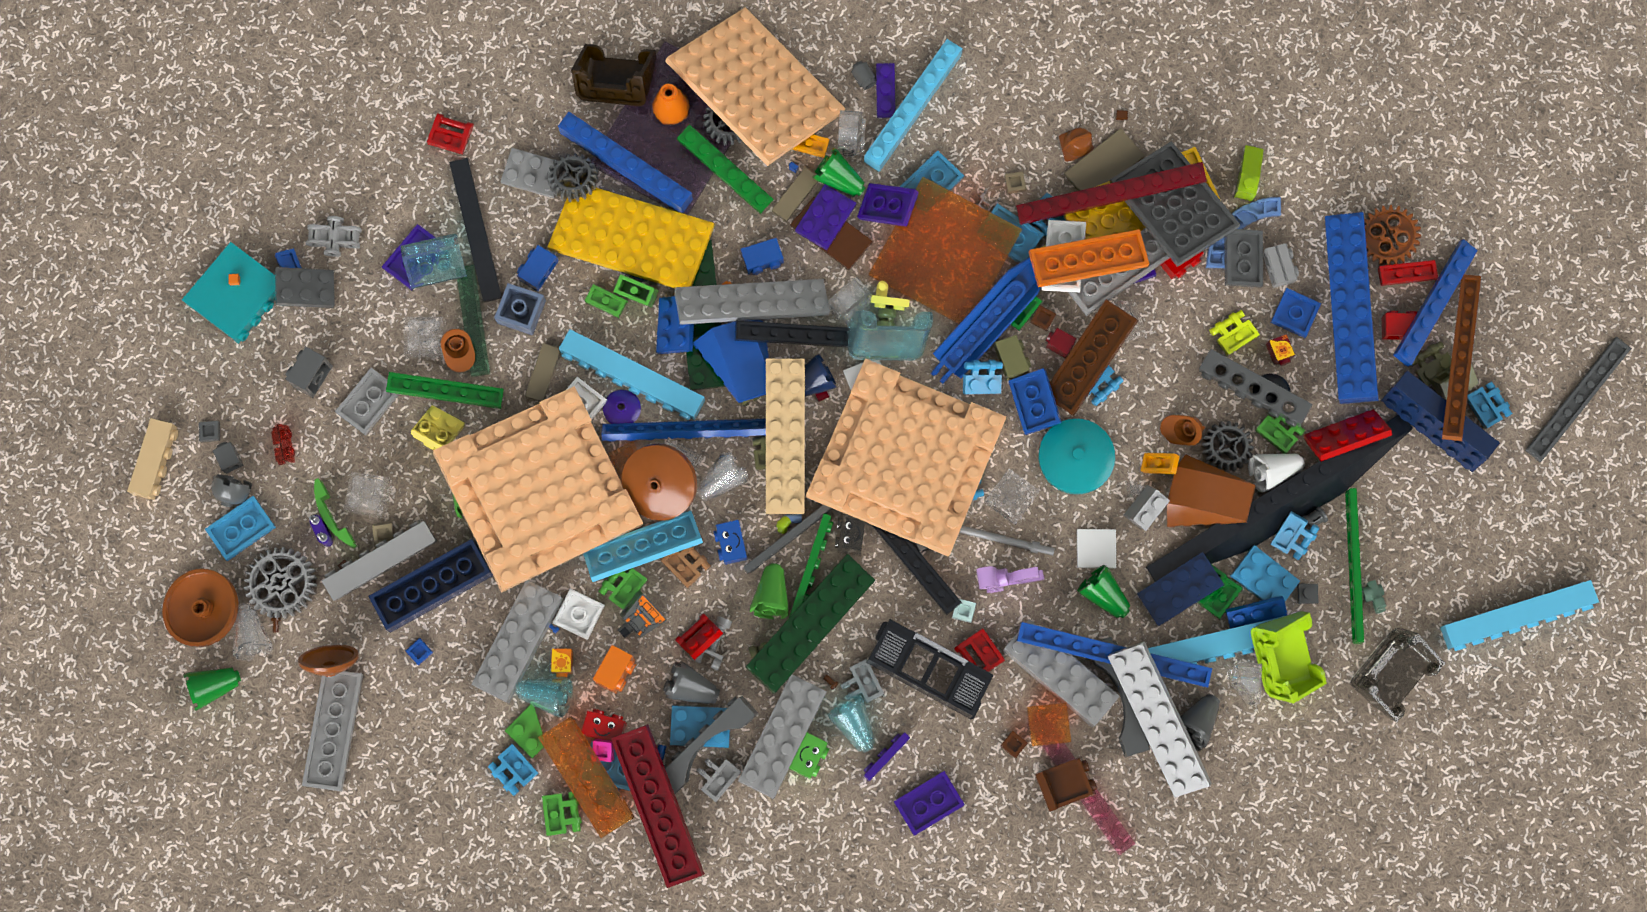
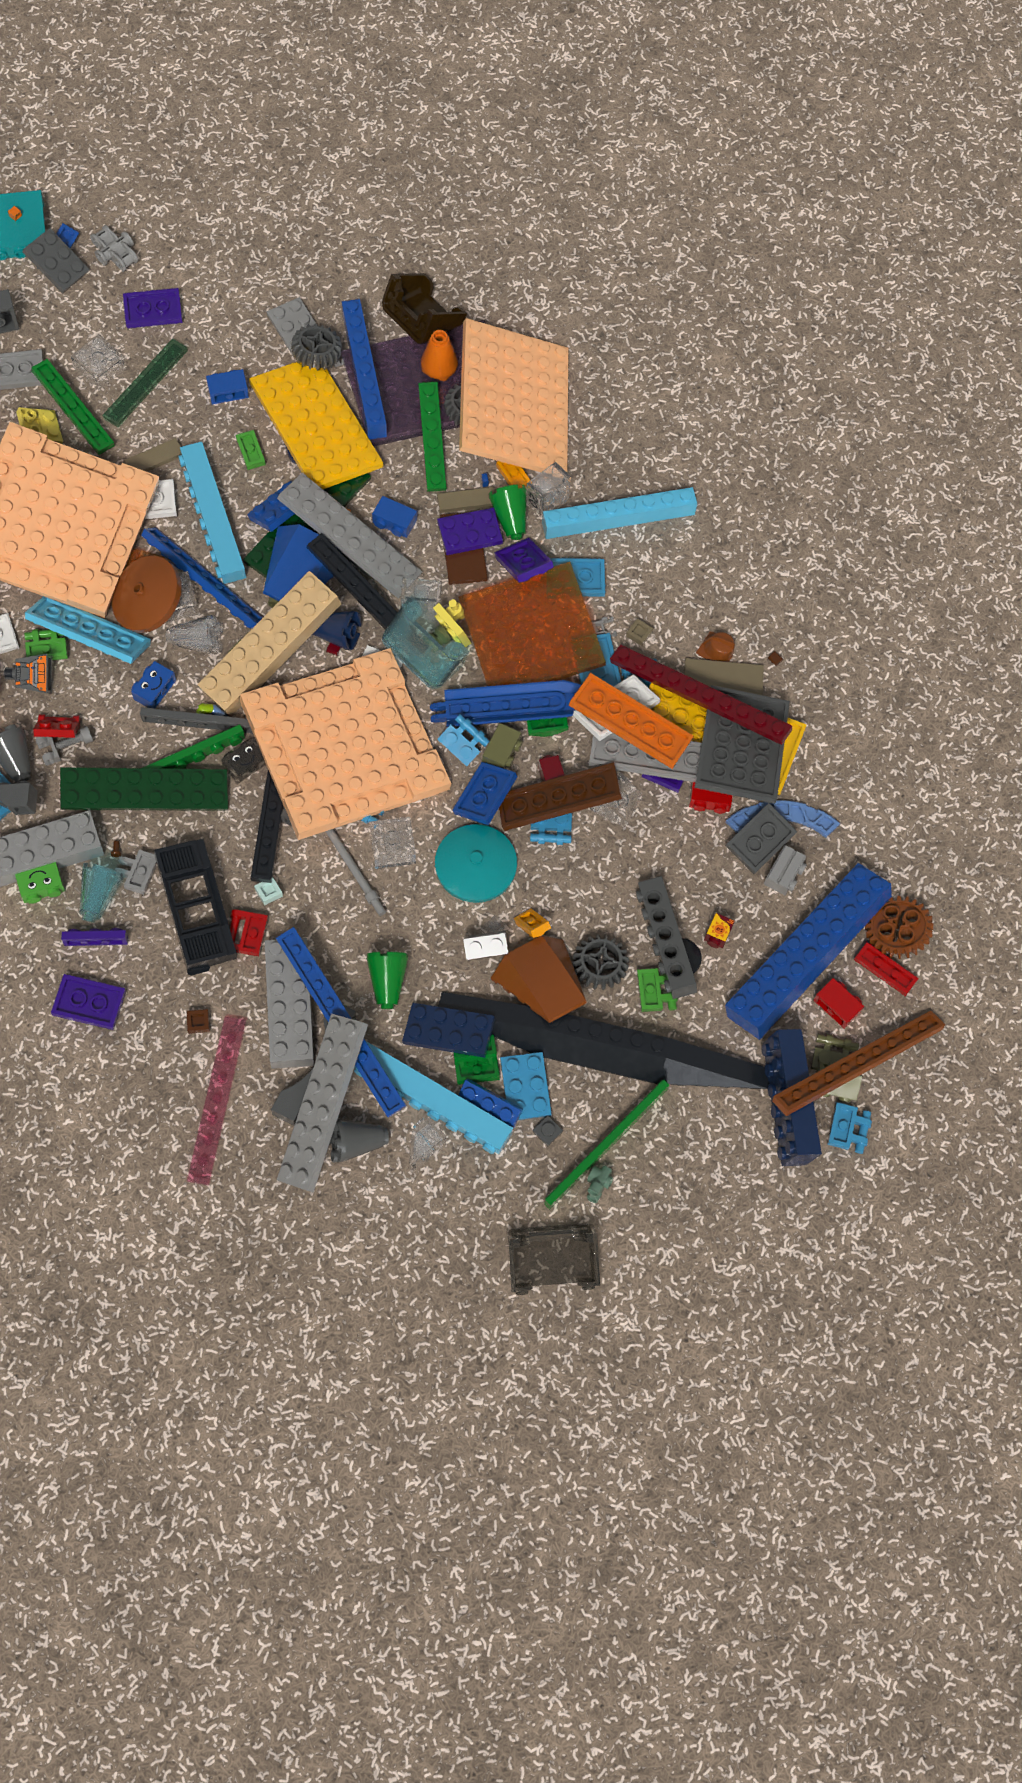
camera: 40 degrees right, 10 degrees down
clear light blue slope [401,233,467,289] -> none
red plate [427,113,474,155] -> none
dark orange piece [440,329,475,372] -> none
black tile [449,158,502,303] -> none
sand blue brick [494,283,546,336] -> none
dark purple dish [603,390,641,424] -> none
bright green brick [613,274,659,308] -> none
medium nougat plate [661,546,711,589] -> none
bright green cone [750,563,789,619] -> none
dark grey brick [851,61,877,90] -> none
dark purple plate [876,63,895,118] -> none
lavender piece [976,566,1044,593] -> none
clear orange plate [1027,703,1071,747] -> none
reddish brown plate [1030,305,1056,331] -> none
reddish brown panel [1035,756,1097,812] -> none
white tile [1077,529,1116,569] -> none
dark orange piece [1160,415,1205,446] -> none
neon yellow plate [1209,310,1260,356] -> none
lime slope [1234,145,1264,201] -> none
white cone [1248,454,1305,492] -> none
lime windscreen [1251,611,1327,704] -> none
blue plate [1270,288,1321,338] -> none
dark azure plate [1271,511,1320,560] -> none
dark grey bush [1302,507,1328,530] -> none
red plate [1304,409,1392,461] -> none
blue plate [1393,239,1478,367] -> none
medium azure brick [1440,580,1599,651] -> none
dark grey tile [1525,337,1632,462] -> none

